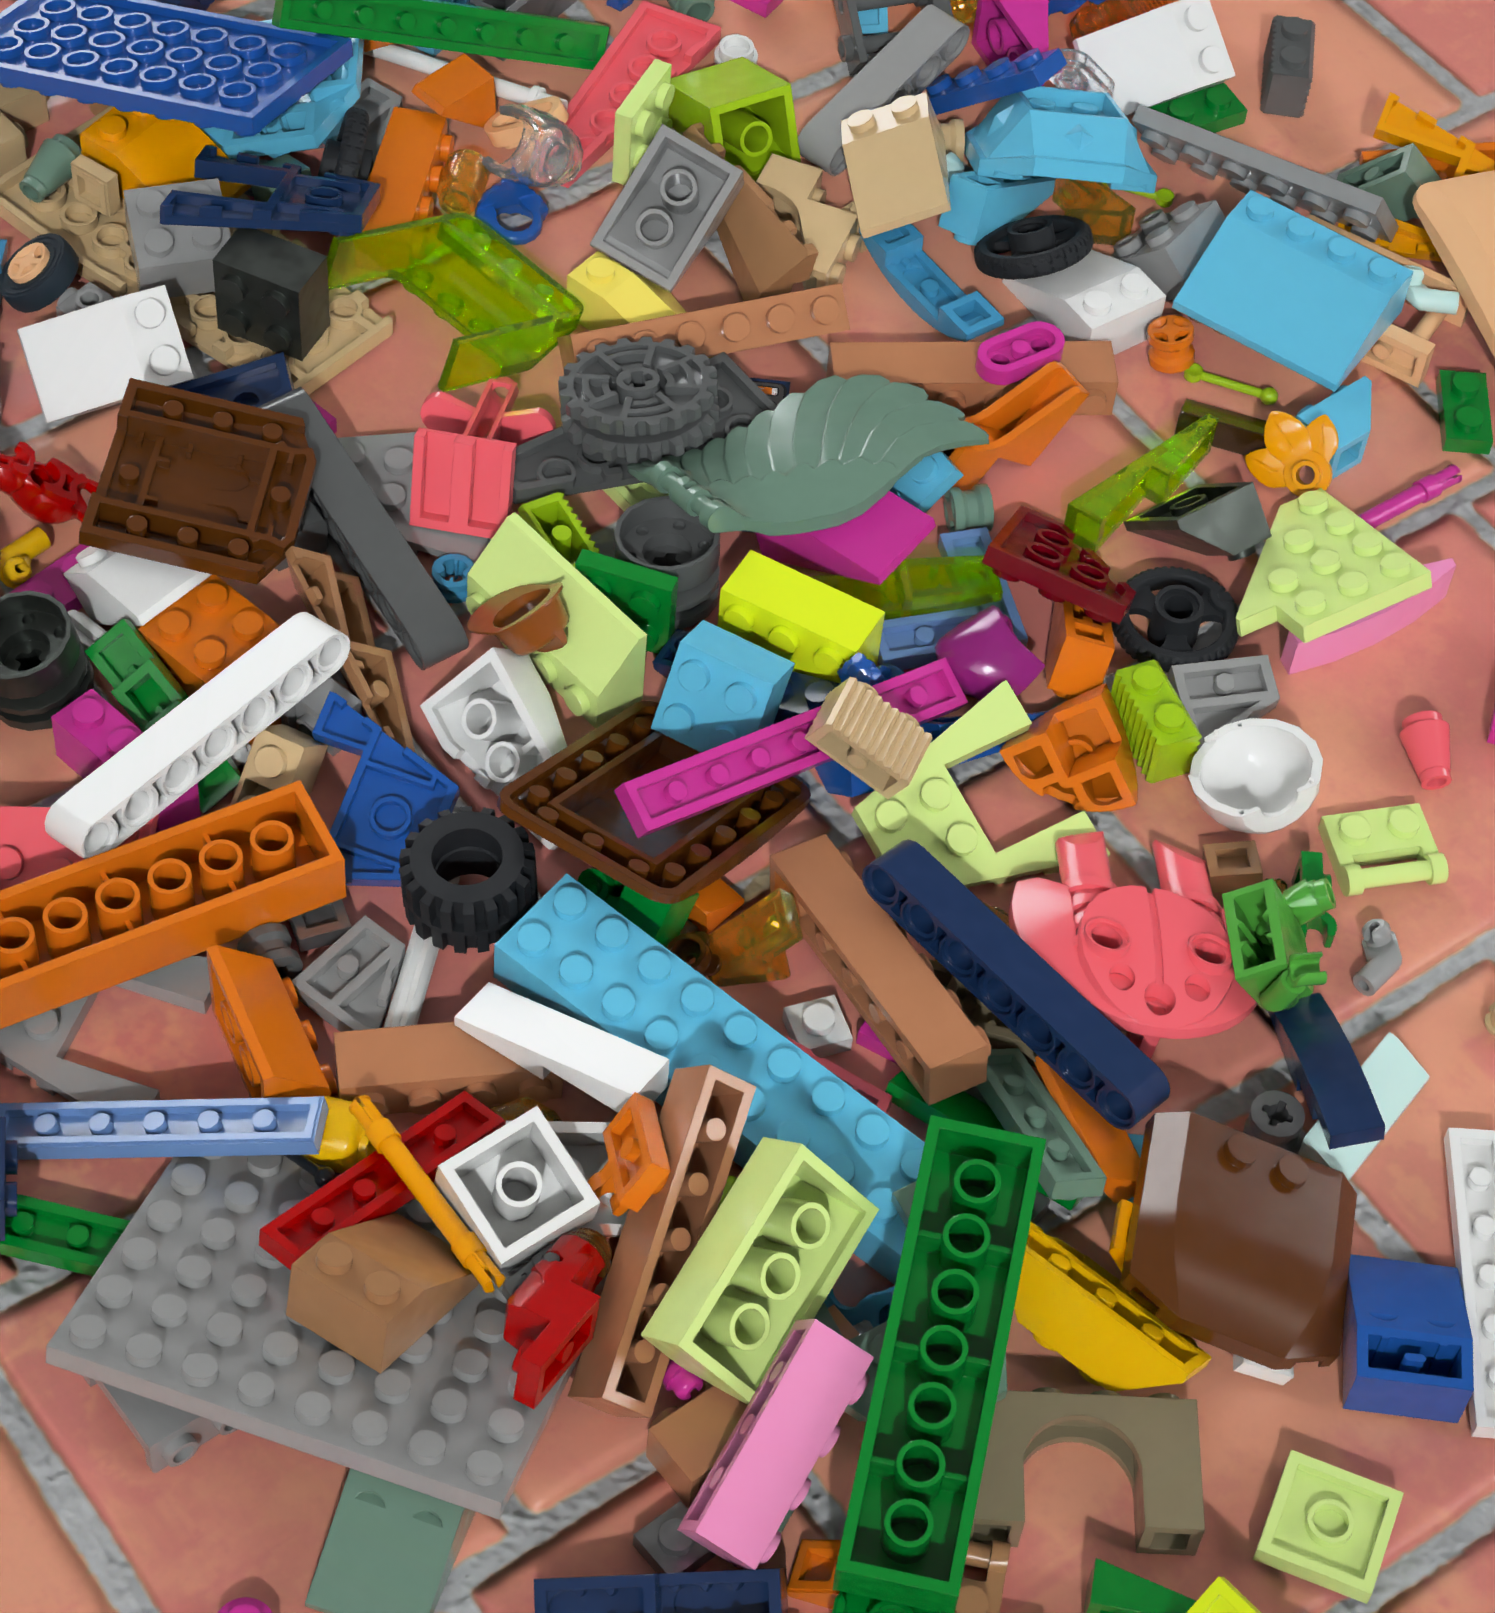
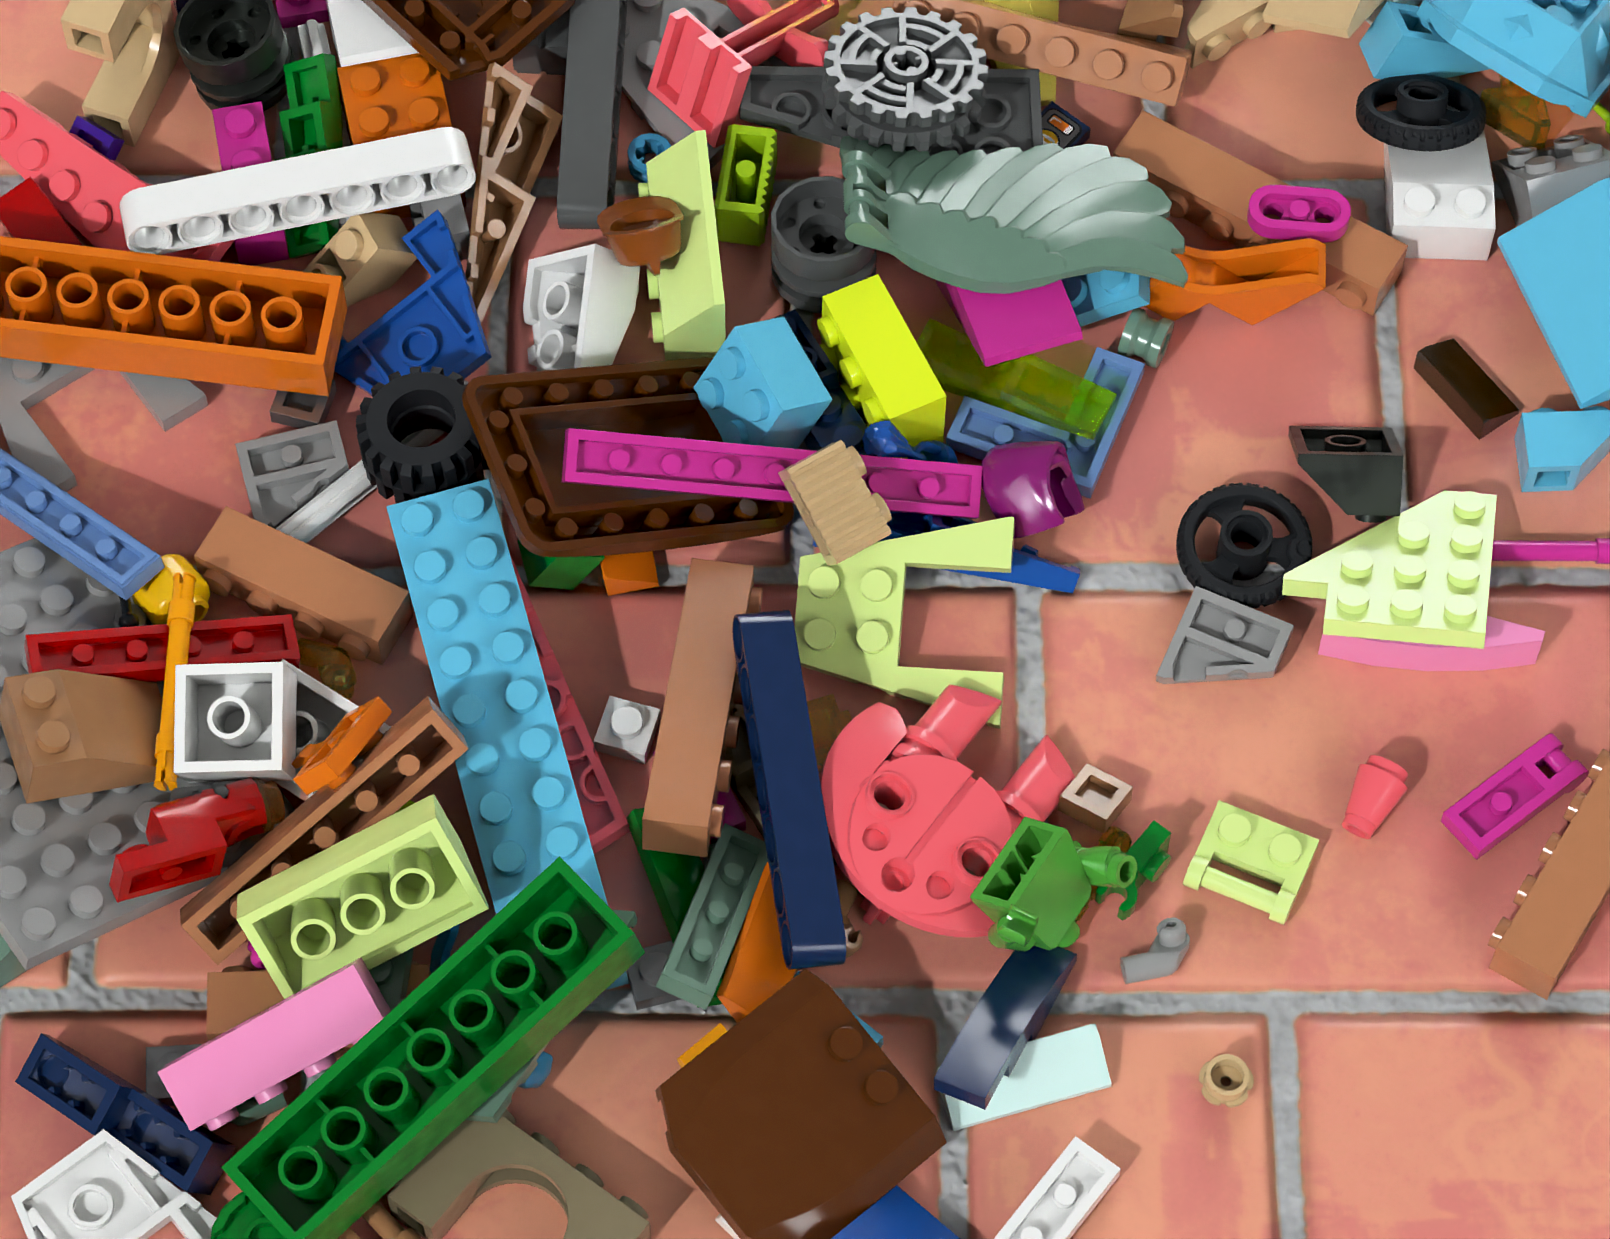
camera: 40 degrees right, 10 degrees up
orange slope [206,945,338,1098] -> none
dark grey wheel [237,923,303,981] -> none
white slope [454,982,670,1113] -> none
green plate [575,549,679,654] -> none
reddish brown plate [667,931,722,977] -> none
clear yellow slope [708,888,803,987] -> none
dark azure slope [859,224,1005,342] -> none
dark red plate [981,505,1136,625] -> none
orange brick [999,683,1138,812] -> none
yellow wedge [1014,1221,1212,1391] -> none
orange slope [1045,601,1115,700] -> none
clear neon green slope [1064,413,1218,553] -> none
lime brick [1111,660,1202,783] -> none
orange wheel [1147,315,1195,374] -> none
lime hinge [1184,363,1278,405] -> none
white cylinder [1188,718,1323,834] -> none
flat silver wheel [1243,1090,1305,1152] -> none
light orange plate [1245,410,1339,497] -> none

